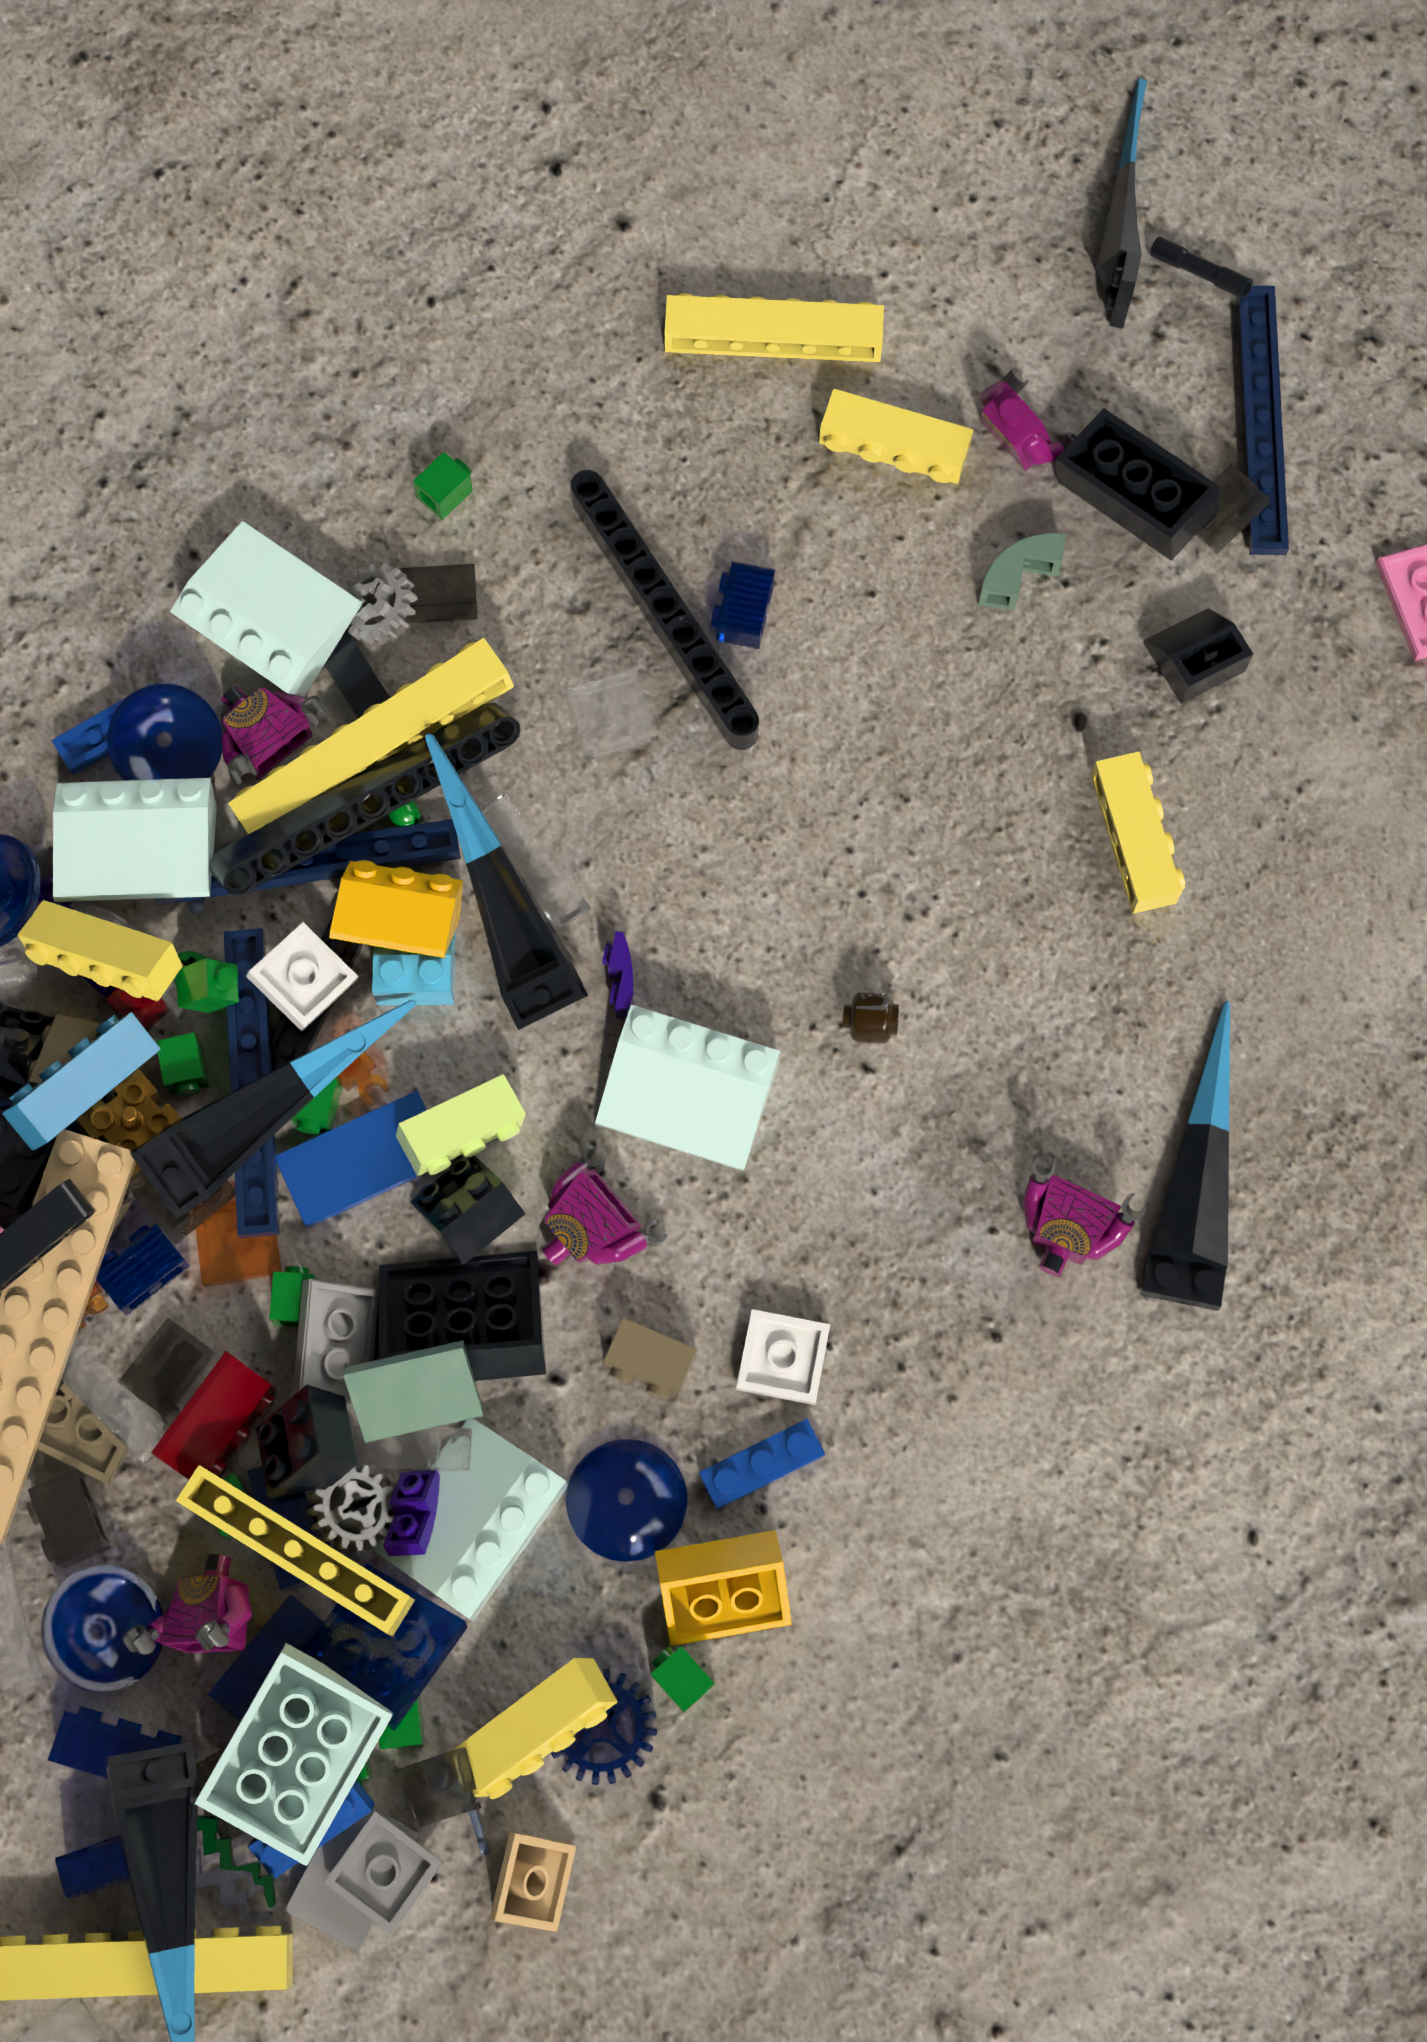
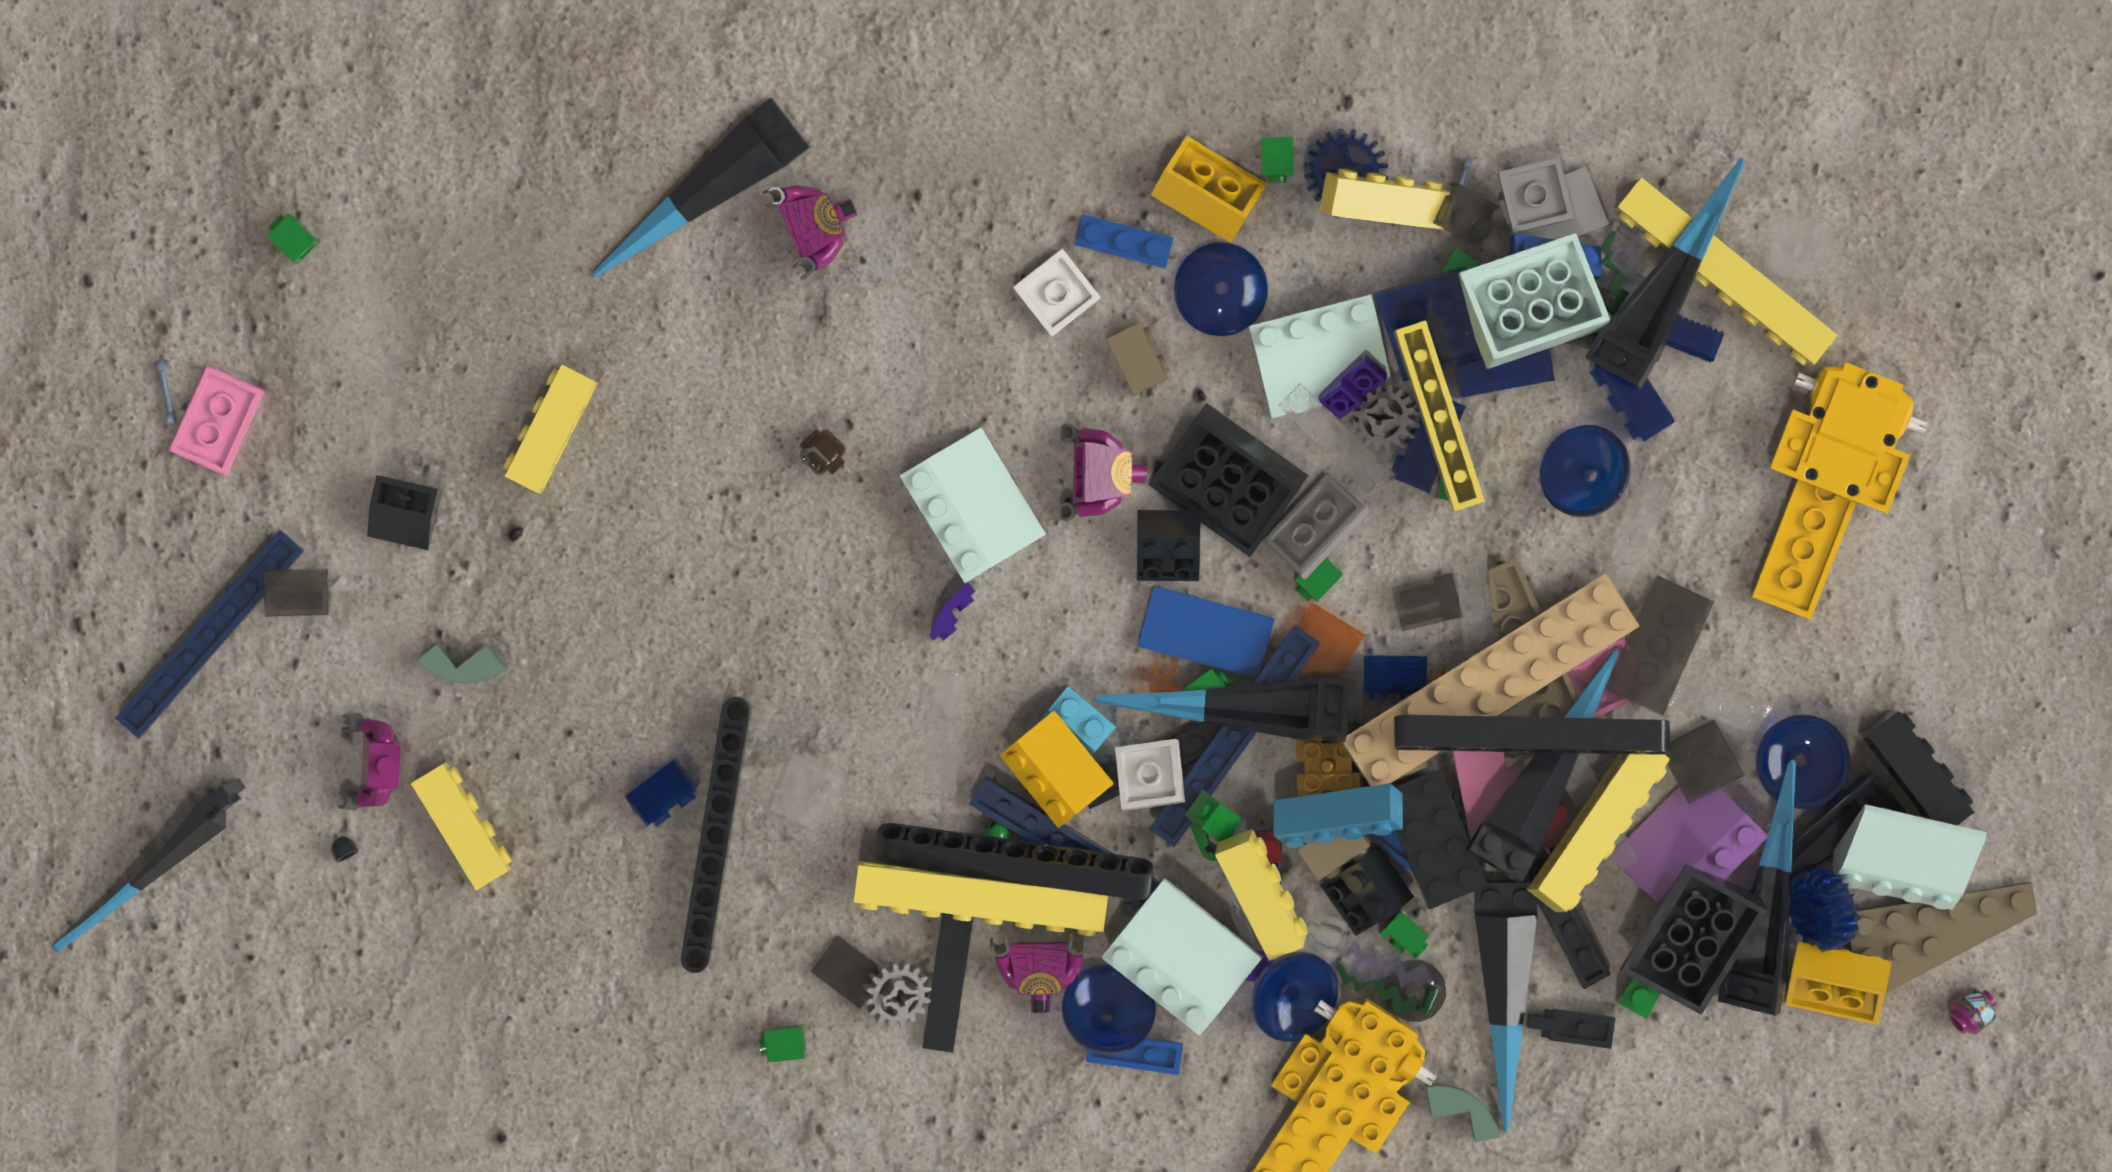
camera: 135 degrees left, 15 degrees up
clear smoke brick [26,1469,111,1568] -> none
magenta torso [123,1554,252,1655] -> none
dark red slope [151,1351,277,1480] -> none
green brick [156,1032,209,1097] -> none
light aqua slope [170,521,363,697] -> none
black slope [256,1384,358,1498] -> none
sand green tile [343,1340,484,1443] -> none
yellowish green brick [396,1074,526,1176] -> none
black plate [425,733,588,1030] -> none
tan slope [490,1831,576,1932] -> none
light yellow brick [665,293,884,362] -> none
black brick [1056,408,1220,561] -> none
black piece [1150,236,1253,299] -> none
none -> black hinge [331,836,359,863]

